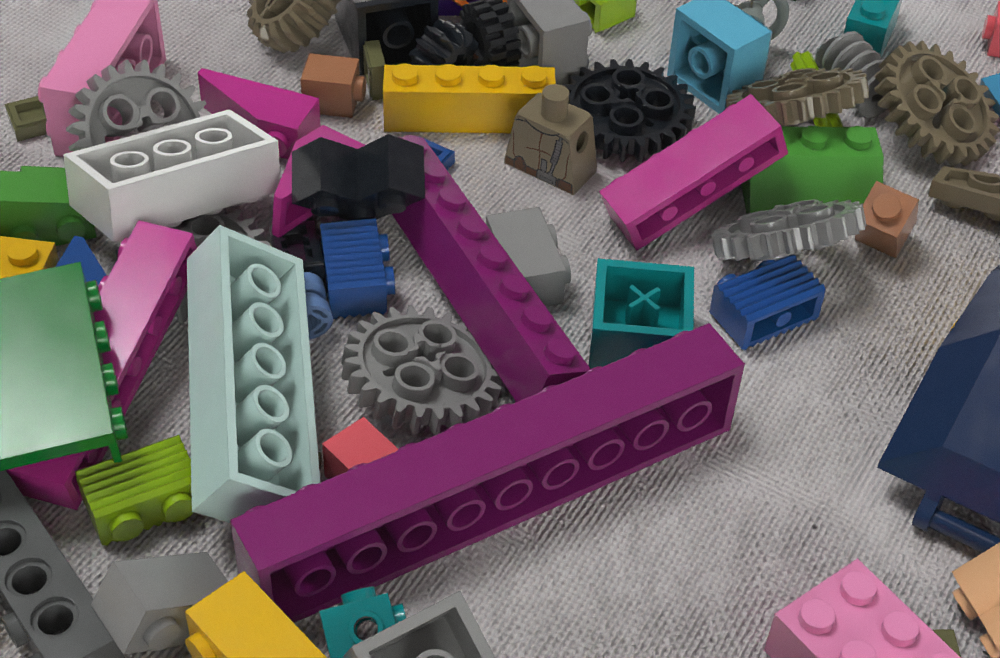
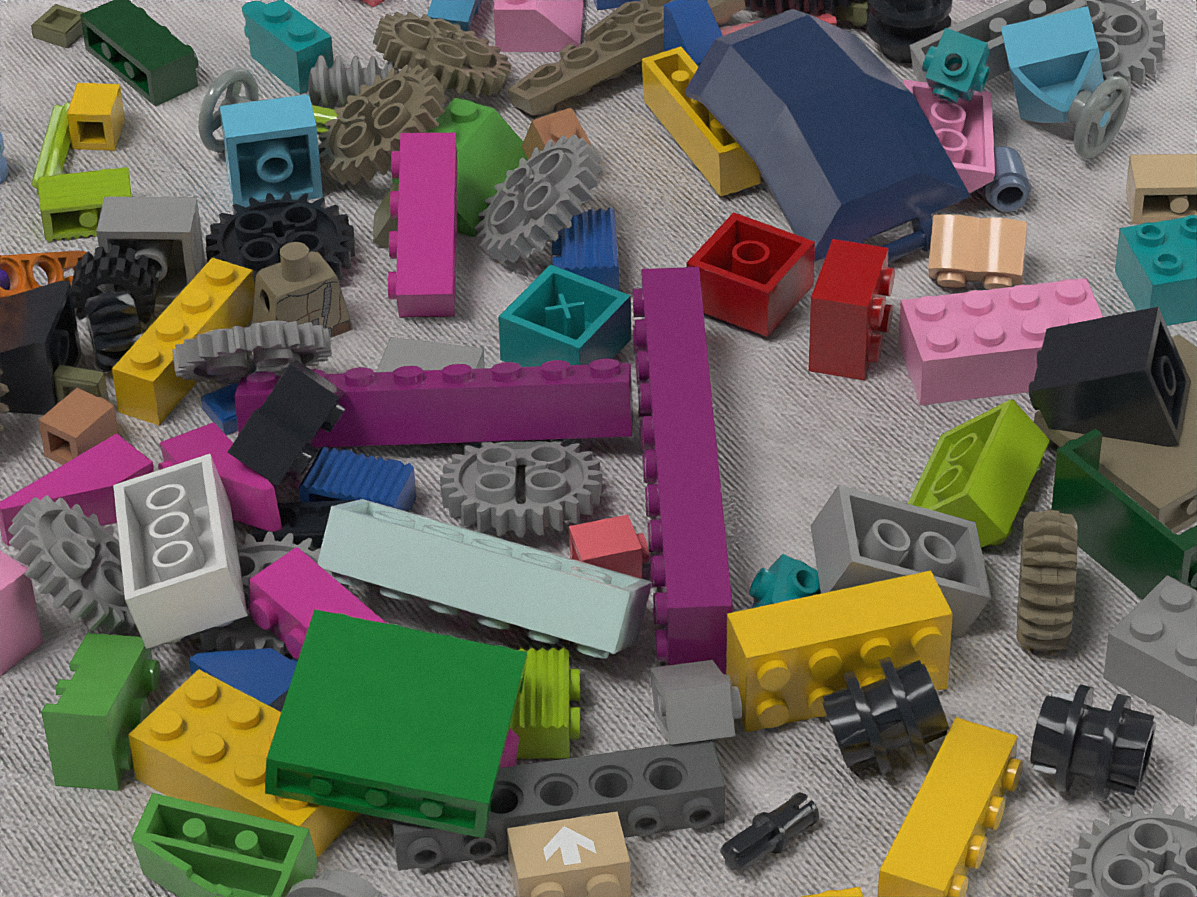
camera: 60 degrees left, 5 degrees down
none -> light grey gear [172,321,332,384]
none -> red brick [686,212,815,337]
none -> red brick [808,239,895,381]

